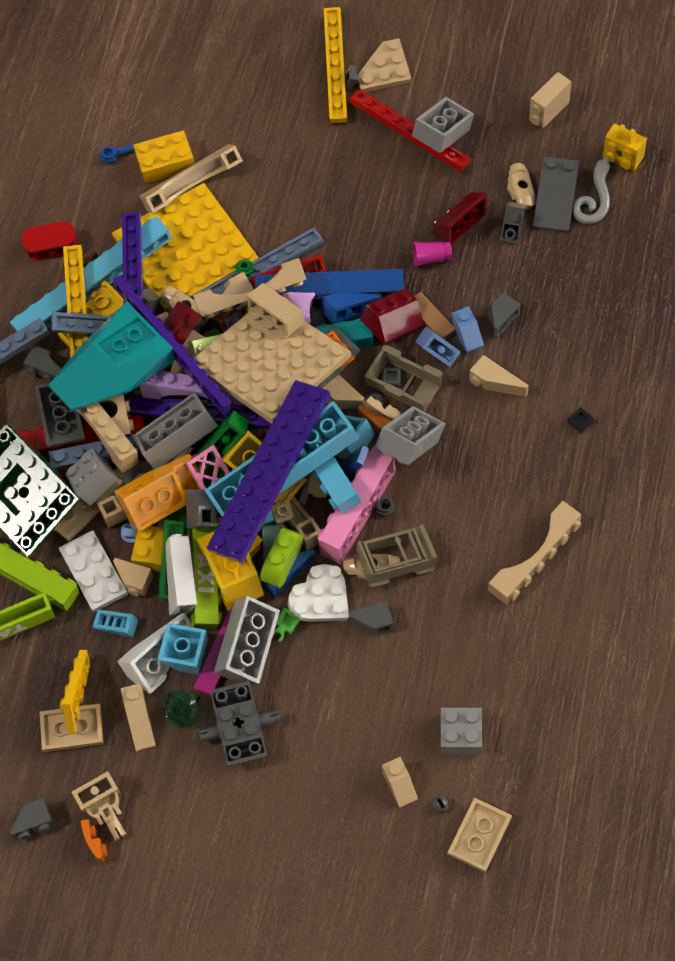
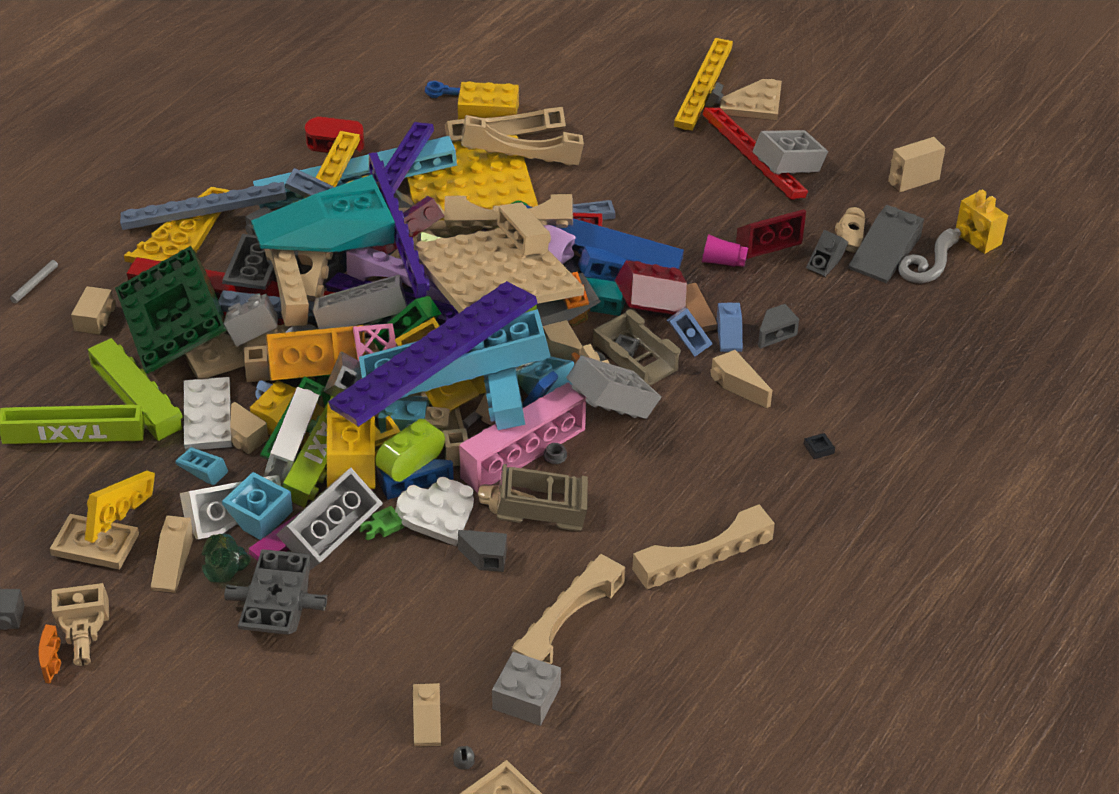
camera: 15 degrees right, 20 degrees down
none -> tan arch [461,115,584,165]
none -> tan arch [512,554,625,664]

